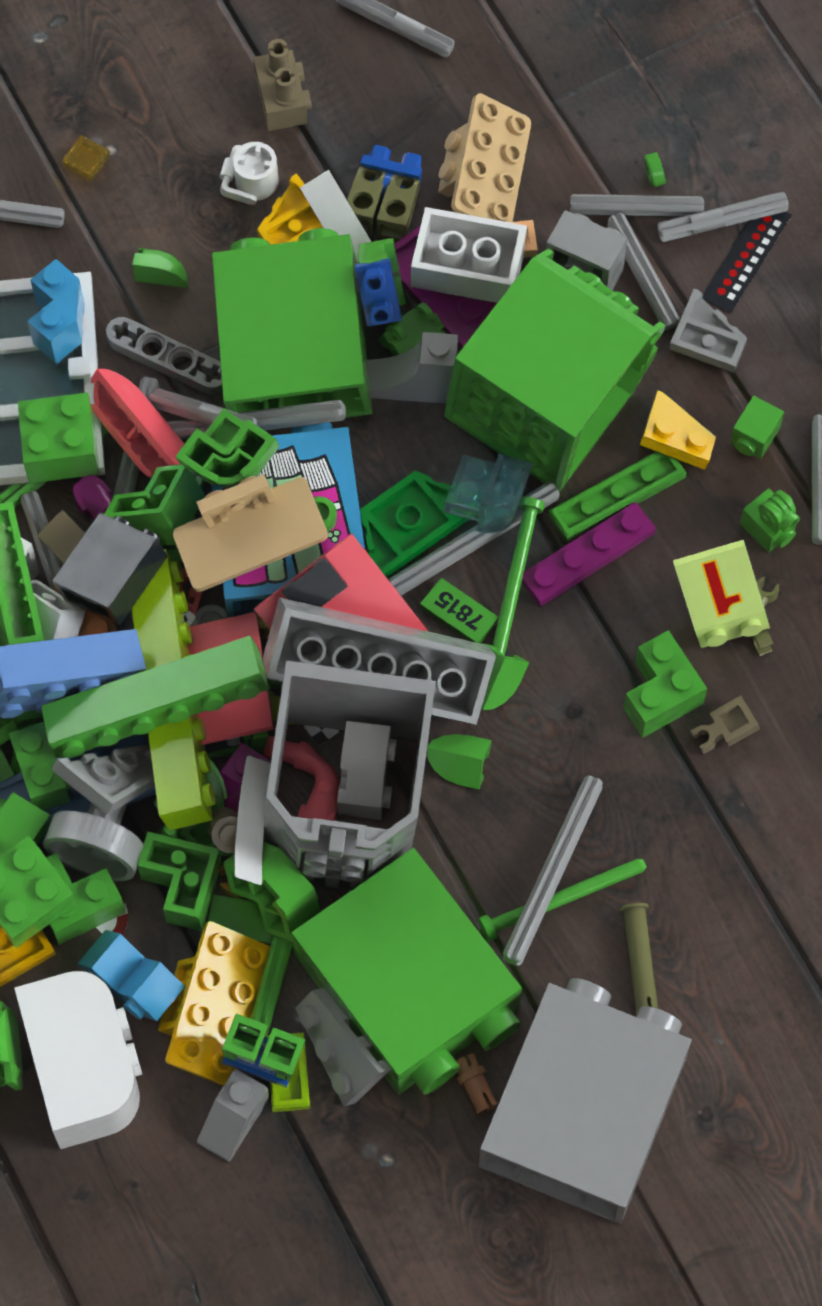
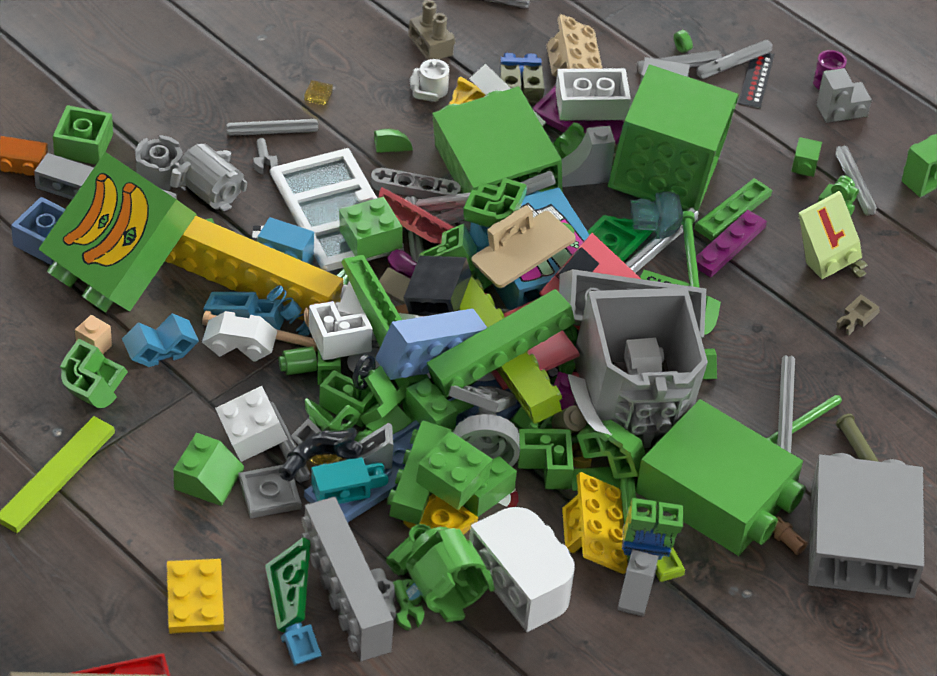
camera: 20 degrees left, 20 degrees down
dark azure brick [27,259,84,364] -> none
dark azure brick [77,930,186,1021] -> none
light grey wing [295,988,391,1107] -> none
blue hips [355,238,406,327] -> none
bright green brick [623,630,707,738] -> none
yellow wing [639,391,716,470] -> none
light grey wing [669,289,747,373] -> none

